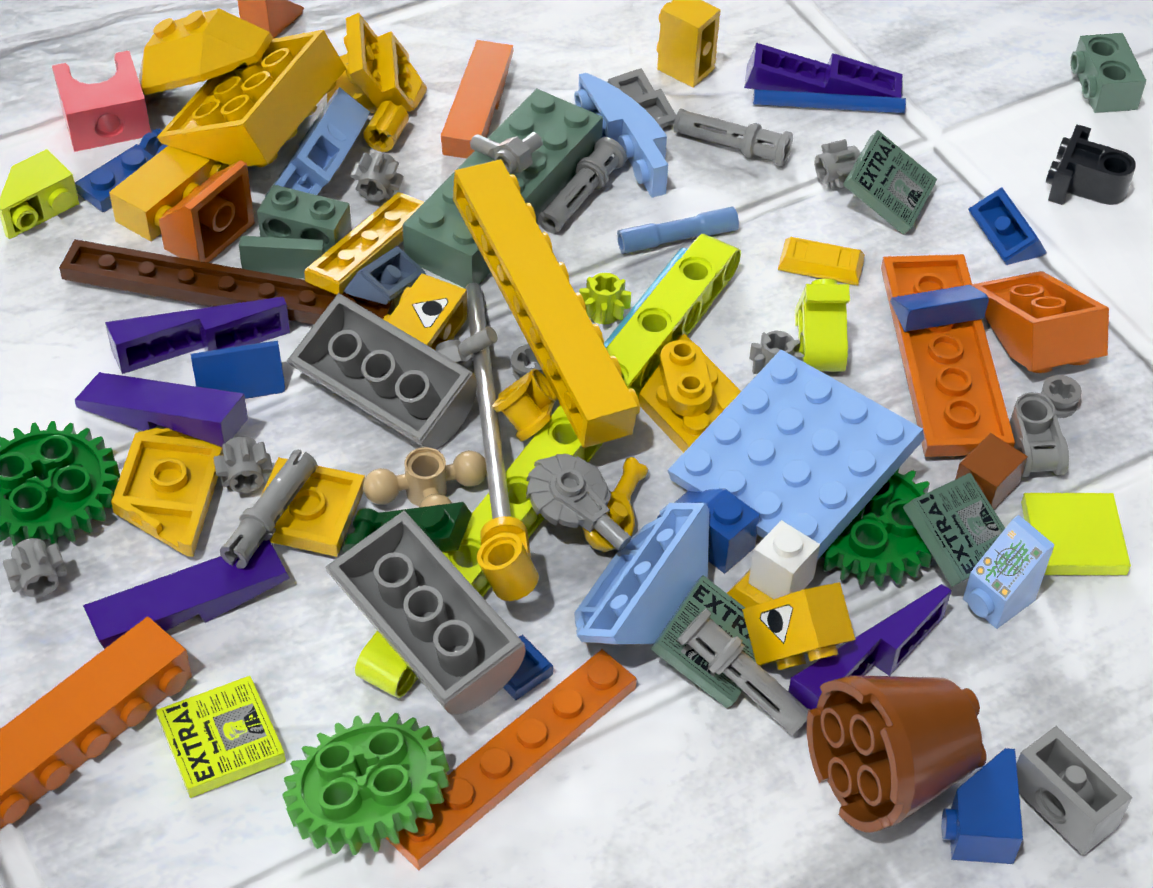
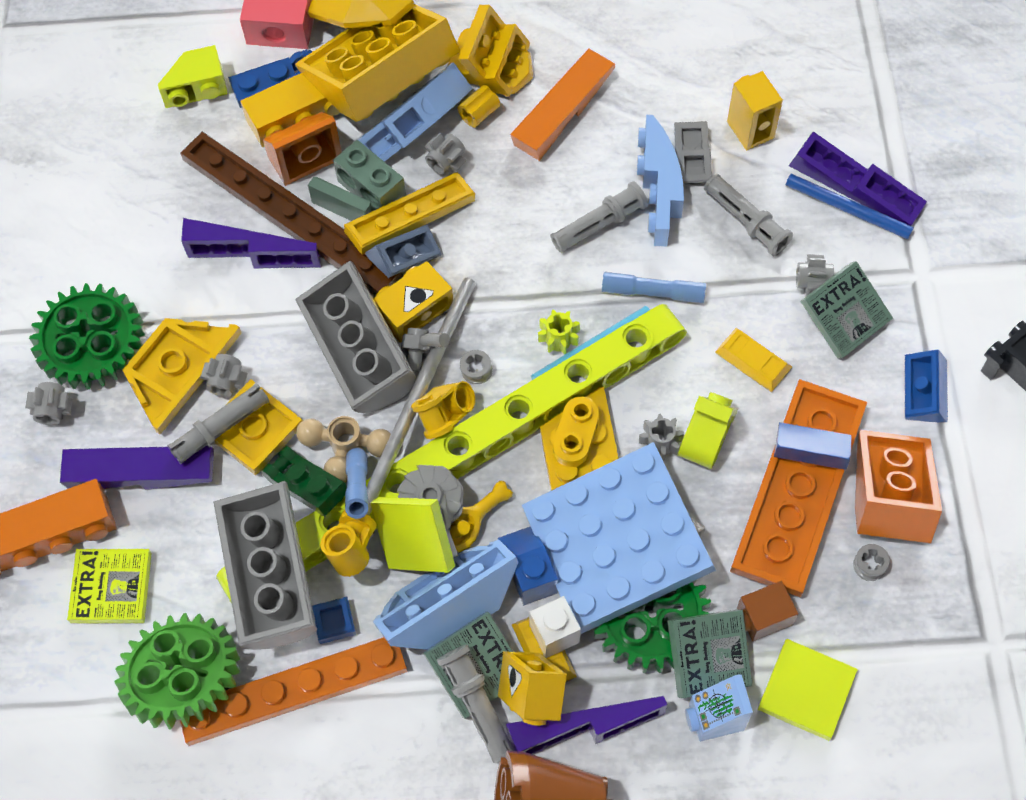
camera: 30 degrees right, 15 degrees up
dark purple slope [74,372,248,447] -> none
blue slope [190,340,285,399] -> none
sand green brick [403,88,603,288] -> none
yellow brick [453,159,640,448] -> none
light grey piece [470,132,543,174] -> none
light grey piece [1009,392,1069,477] -> none
none -> medium blue piece [345,448,368,519]
none -> neon yellow tile [370,497,455,573]

